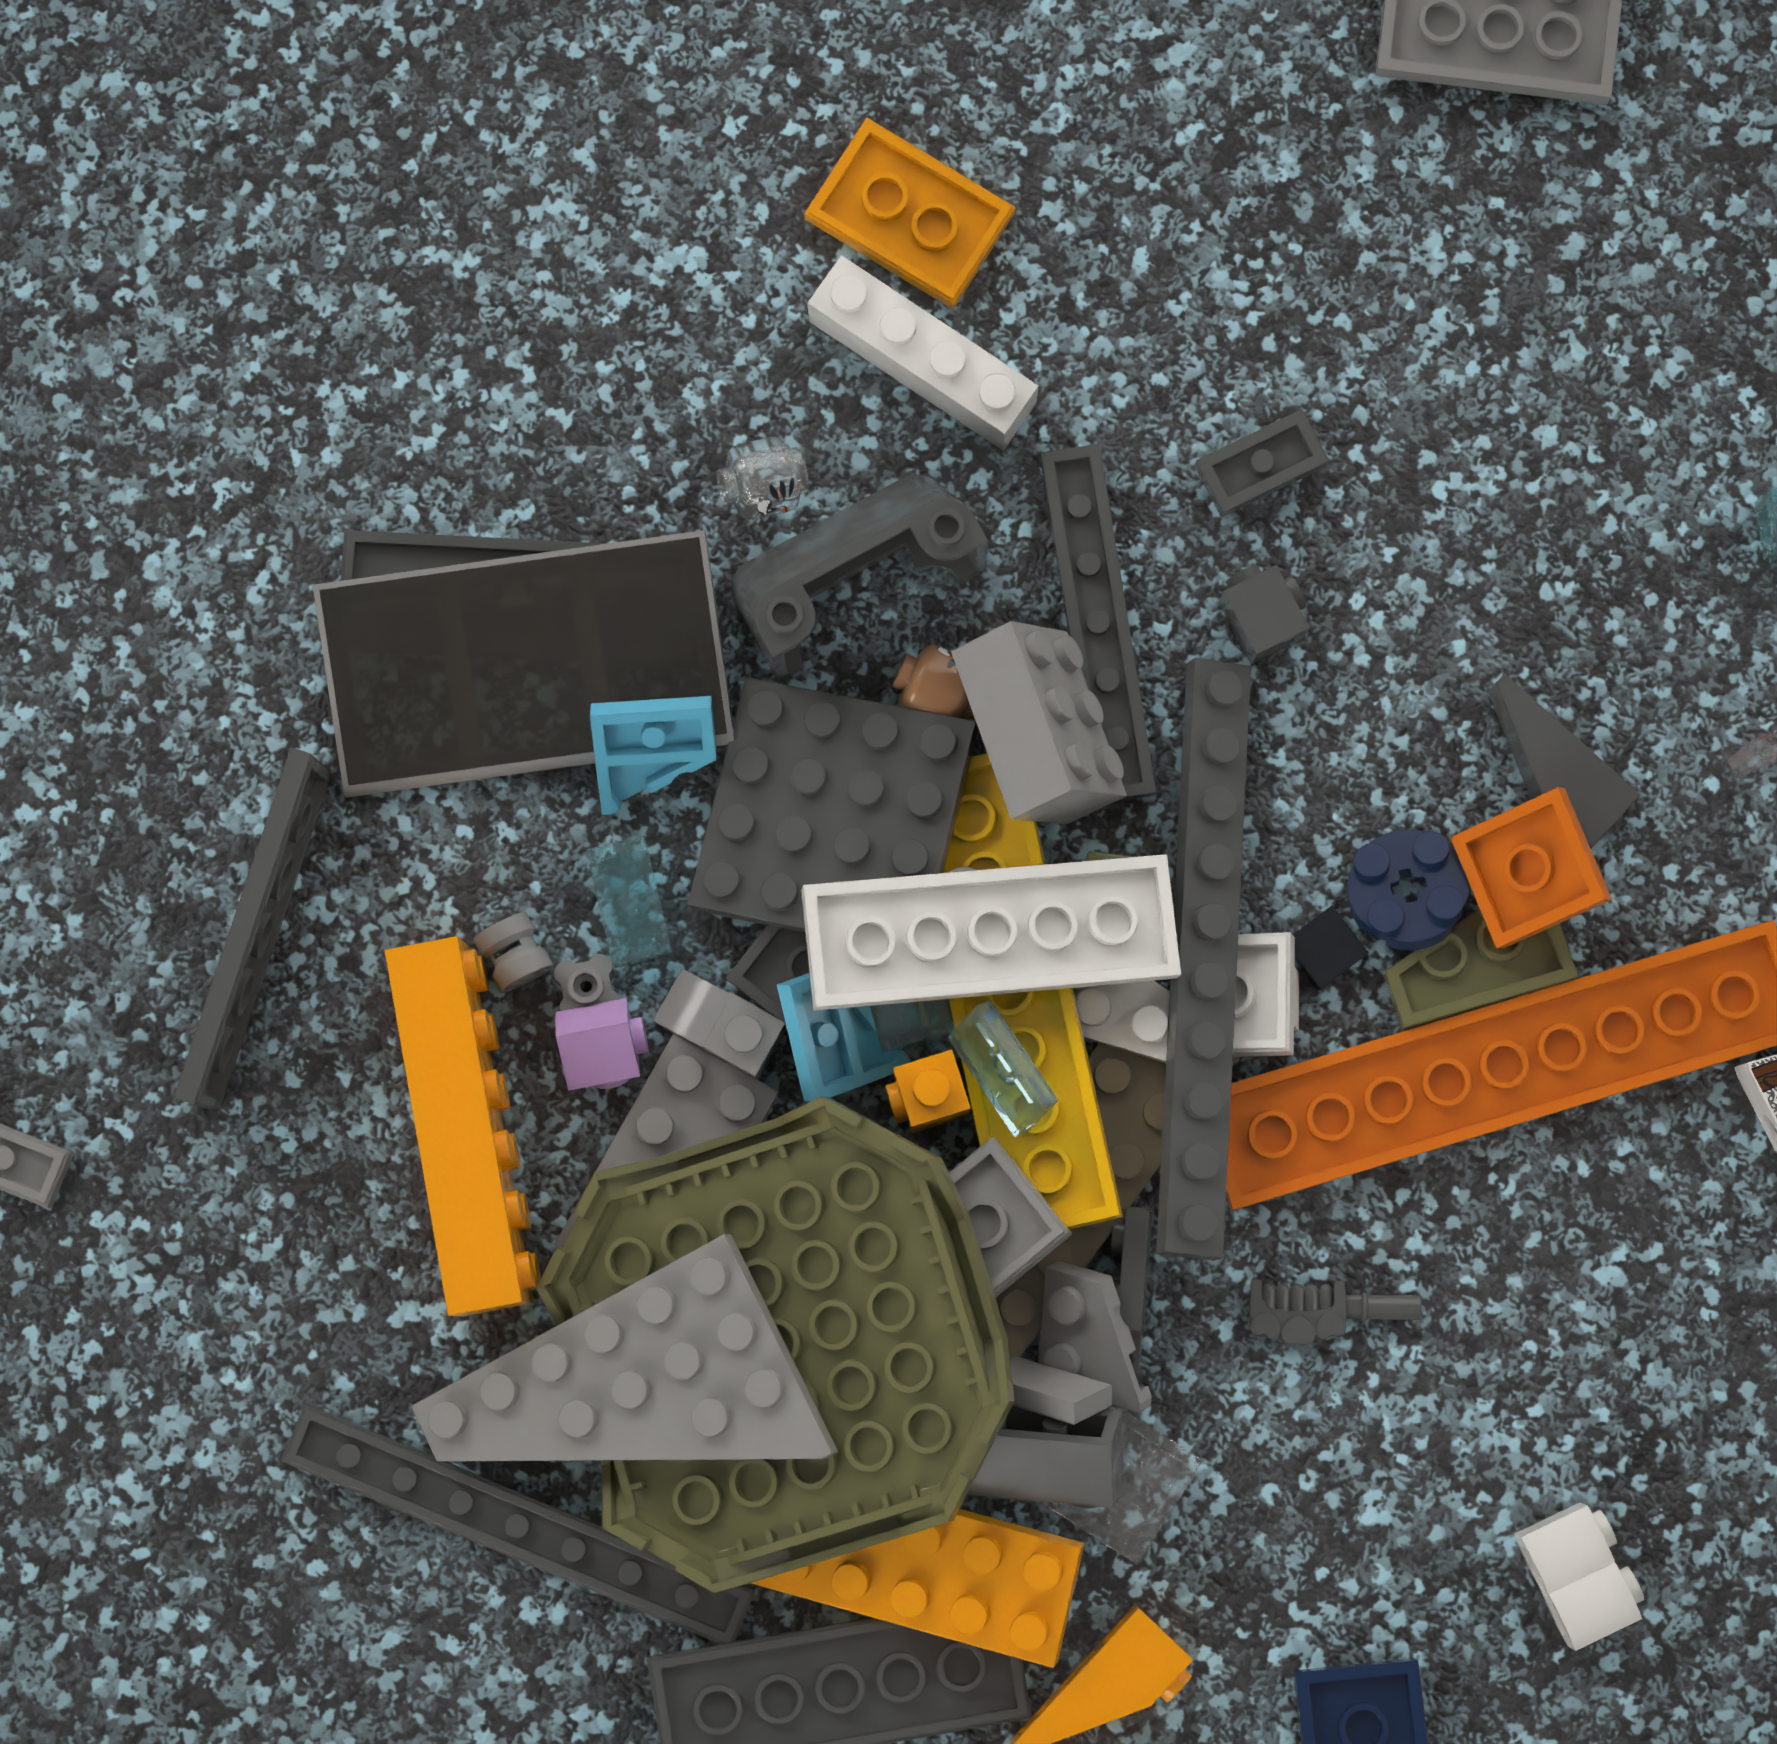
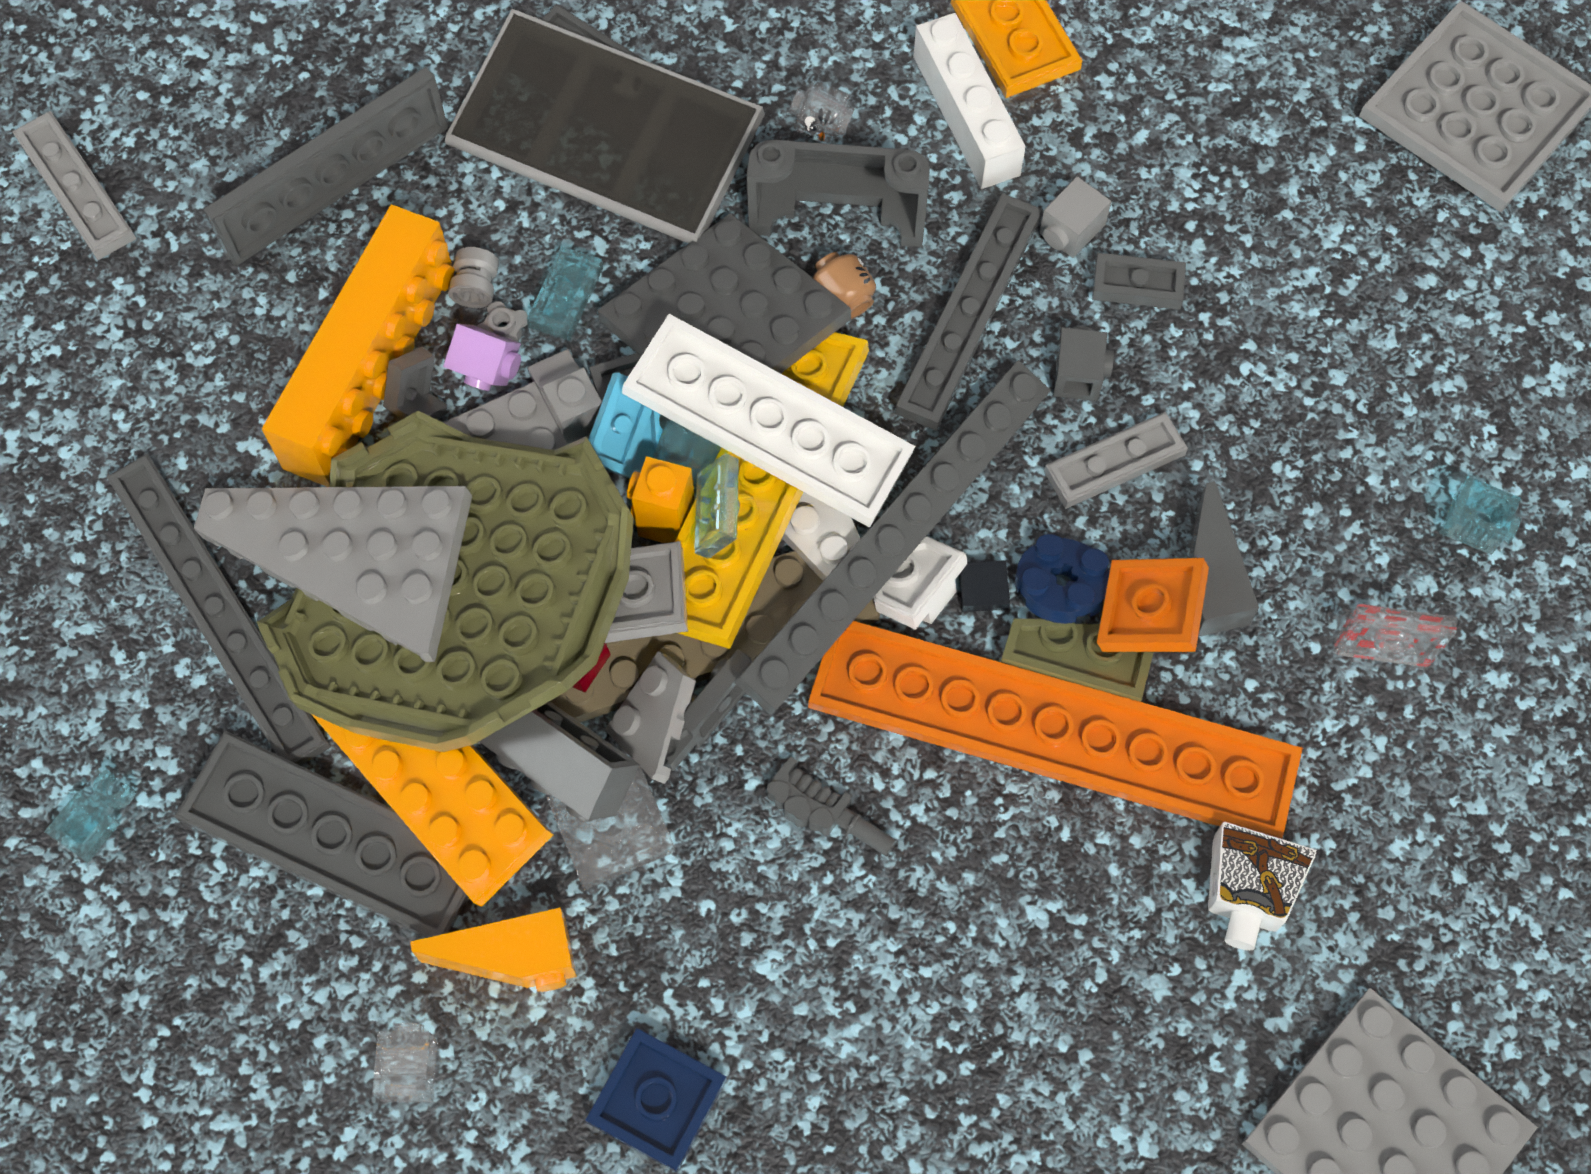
camera: 30 degrees right, 15 degrees down
medium azure wing [590,696,717,815] -> none
light grey brick [951,621,1127,824] -> none
light grey tile [1010,1356,1112,1425] -> none
white brick [1514,1502,1644,1651] -> none
none -> dark grey bracket [383,347,447,419]
none -> light grey brick [1039,176,1112,258]
none -> light grey tile [1044,411,1188,509]

